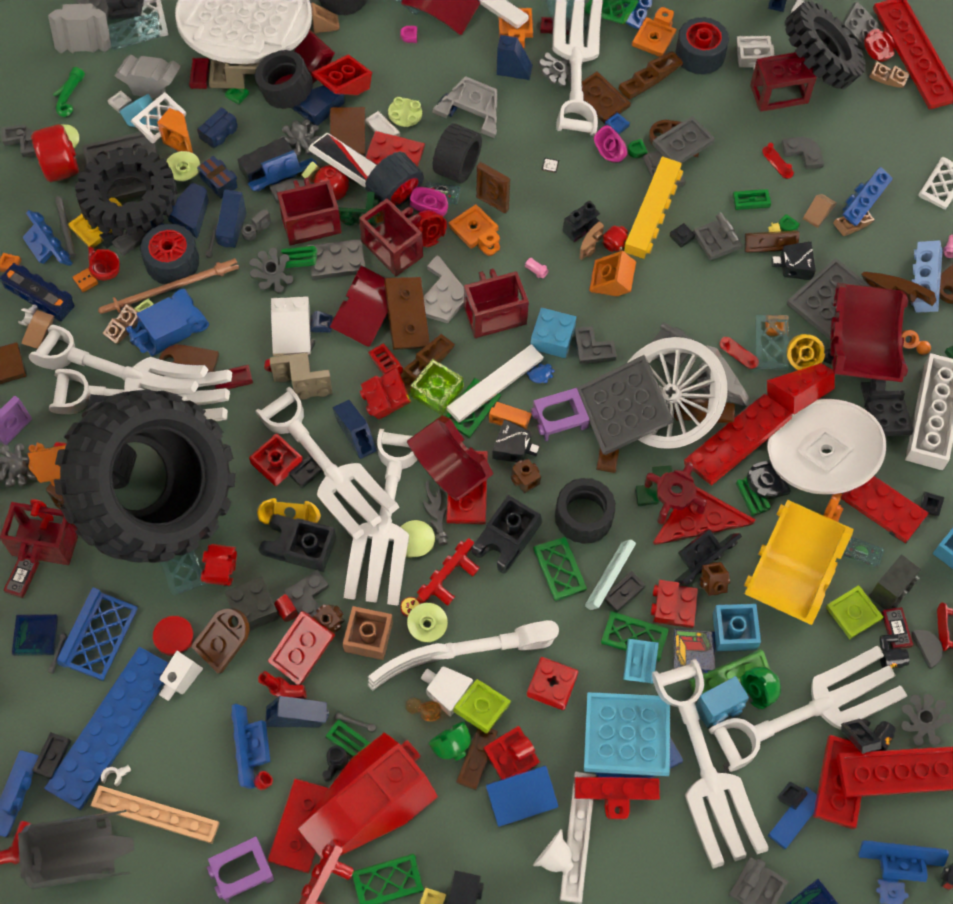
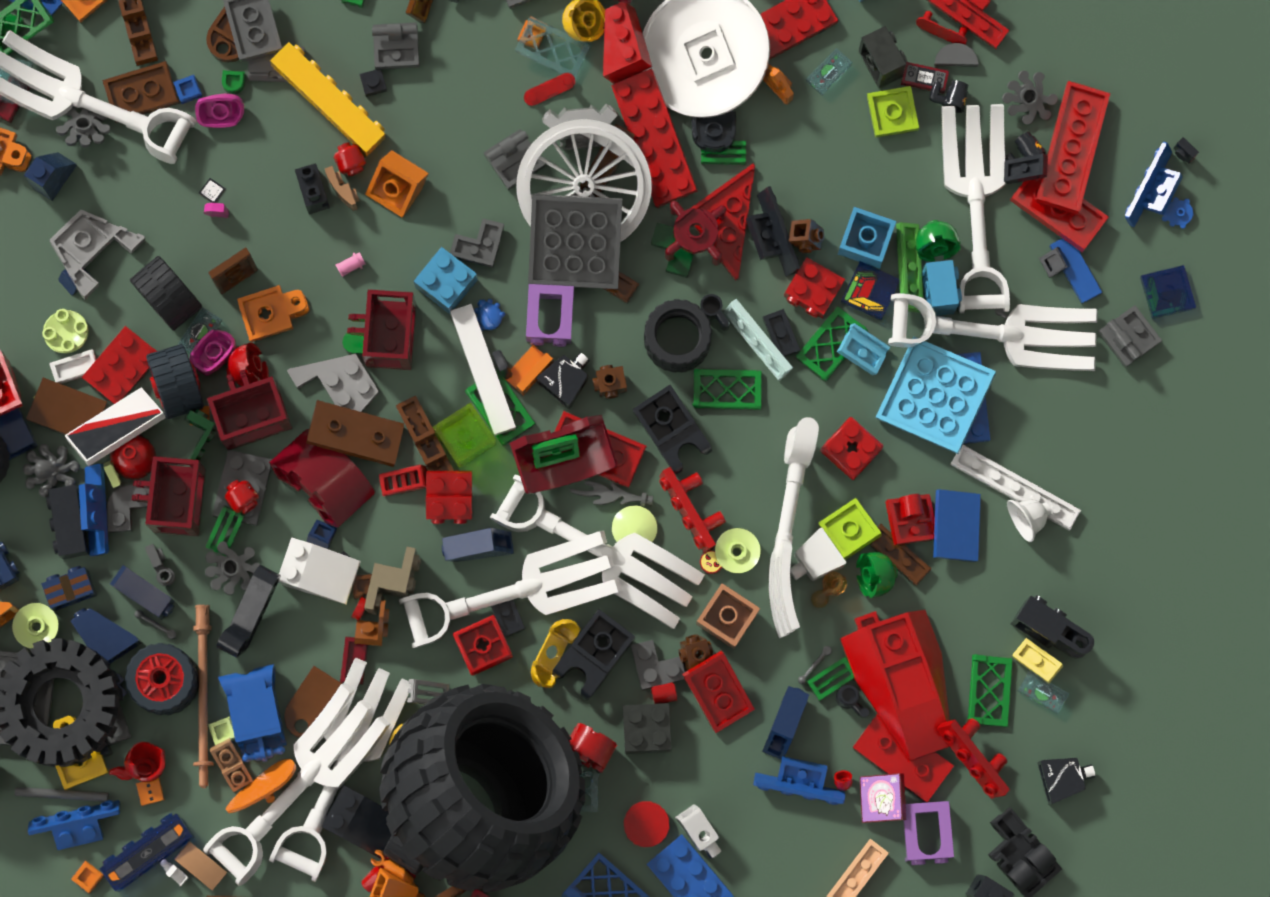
camera: 70 degrees left, 15 degrees up
reddish brown tile [191,608,249,674] -> none
red arm [258,671,306,699] -> none
red plate [574,777,660,819] -> none
yellow panel [744,500,854,625] -> none
none -> dark pink tile [204,203,229,218]
none -> black beam [216,564,281,658]
none -> red head [225,480,259,514]
none -> orange shield [226,759,296,813]
none -> dark orange bracket [354,600,390,646]
none -> light grey tile [407,679,450,705]
none -> black tile [492,350,513,380]
none -> green tile [531,434,580,469]
none -> black piece [700,294,730,331]
none -> tile [860,773,906,823]

